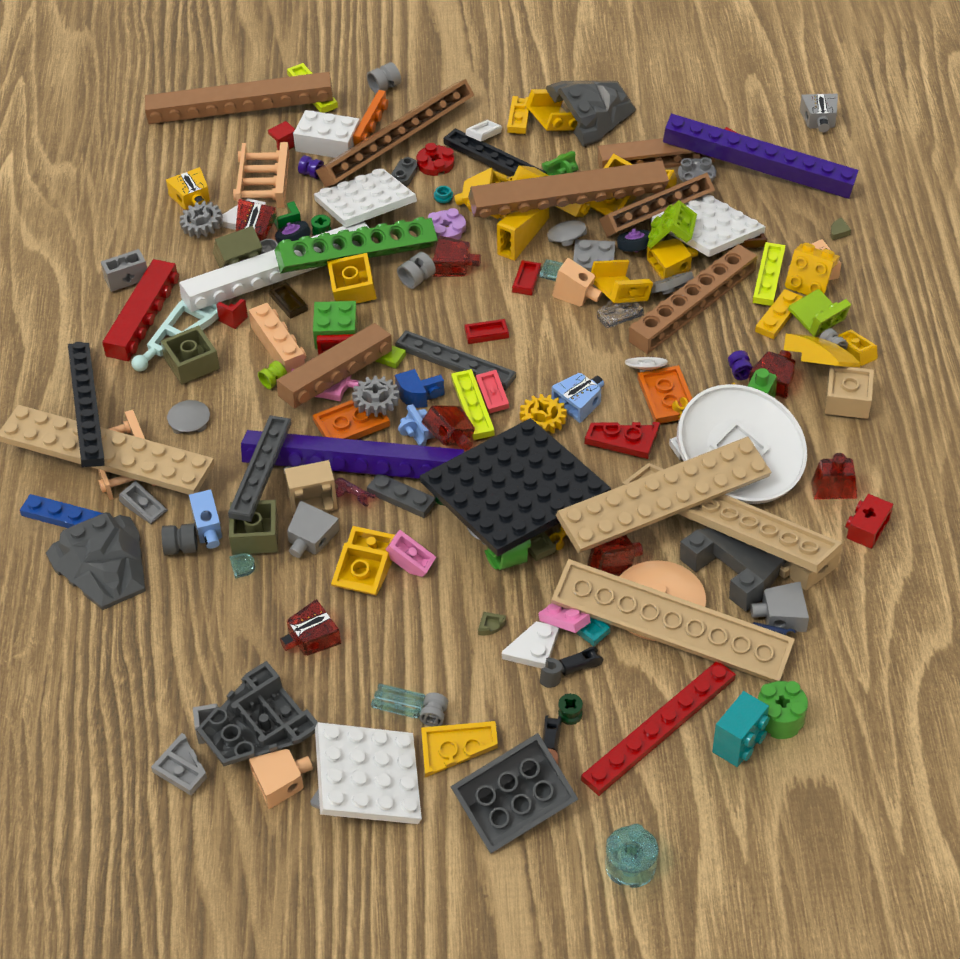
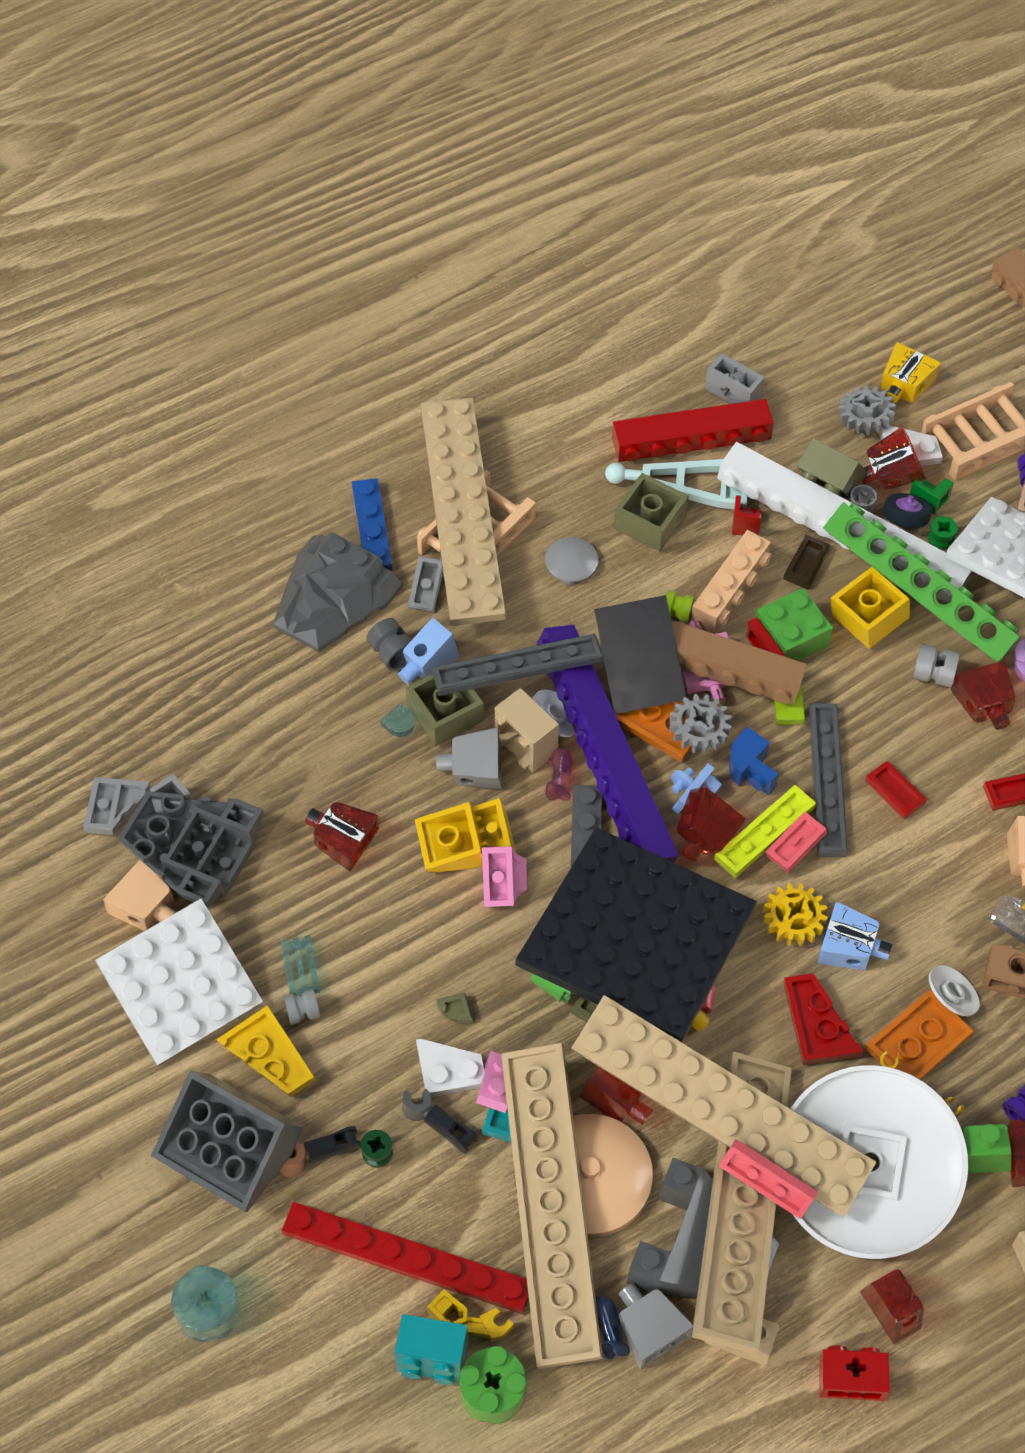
camera: 60 degrees right, 10 degrees up
black plate [68,342,105,468] -> none
none -> yellow piece [427,1289,514,1342]
none -> black sticker [594,595,686,714]
none -> coral plate [719,1139,818,1219]

